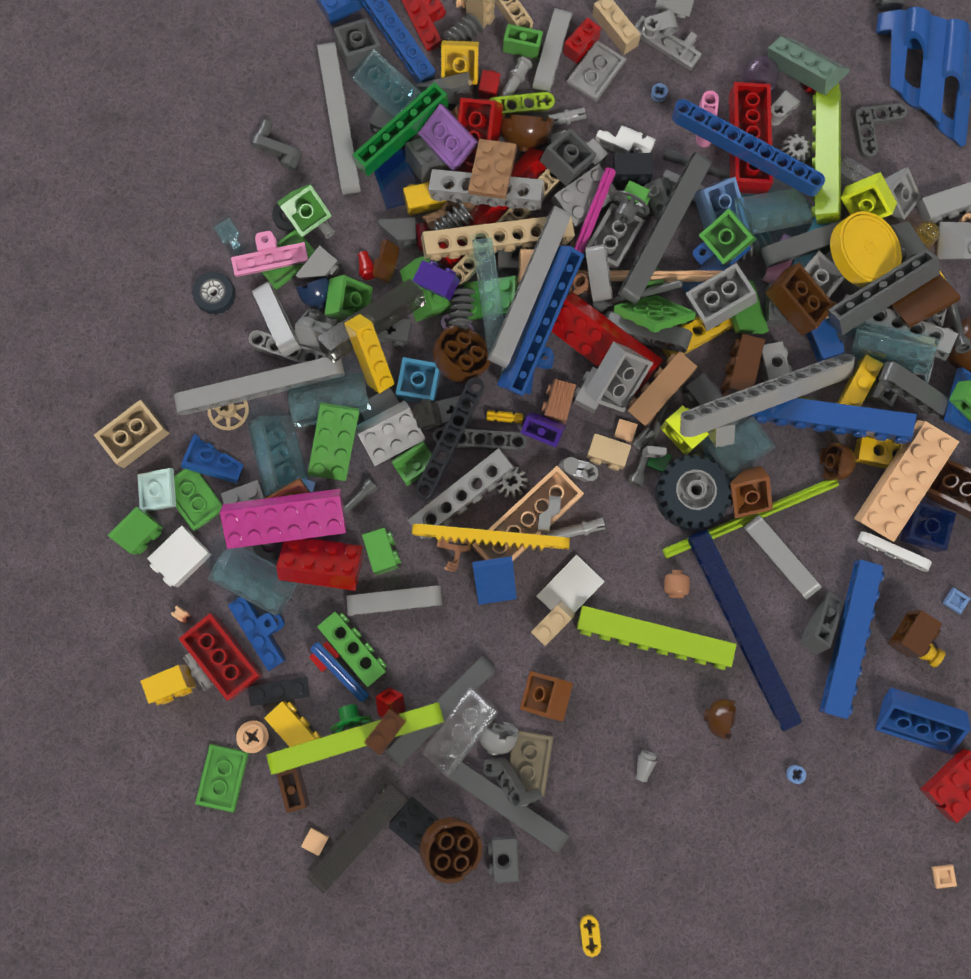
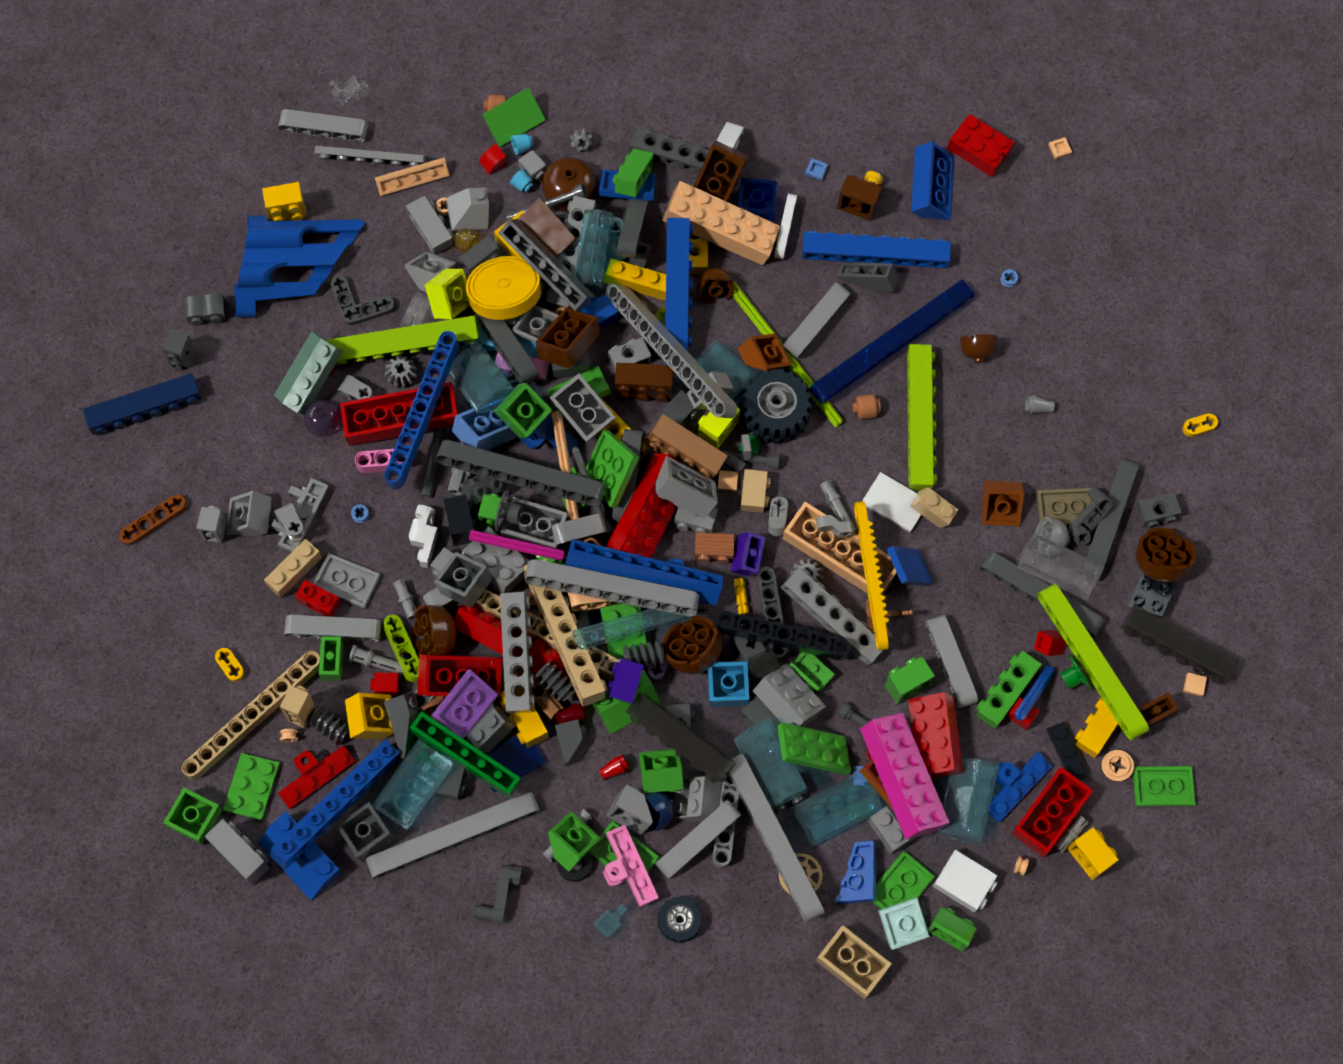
camera: 105 degrees left, 10 degrees down
yellow brick [344,314,395,394] -> none
reddish brown brick [364,708,407,755] -> none
reddish brown slope [373,239,400,283] -> none
medium nougat plate [468,139,517,199] -> none

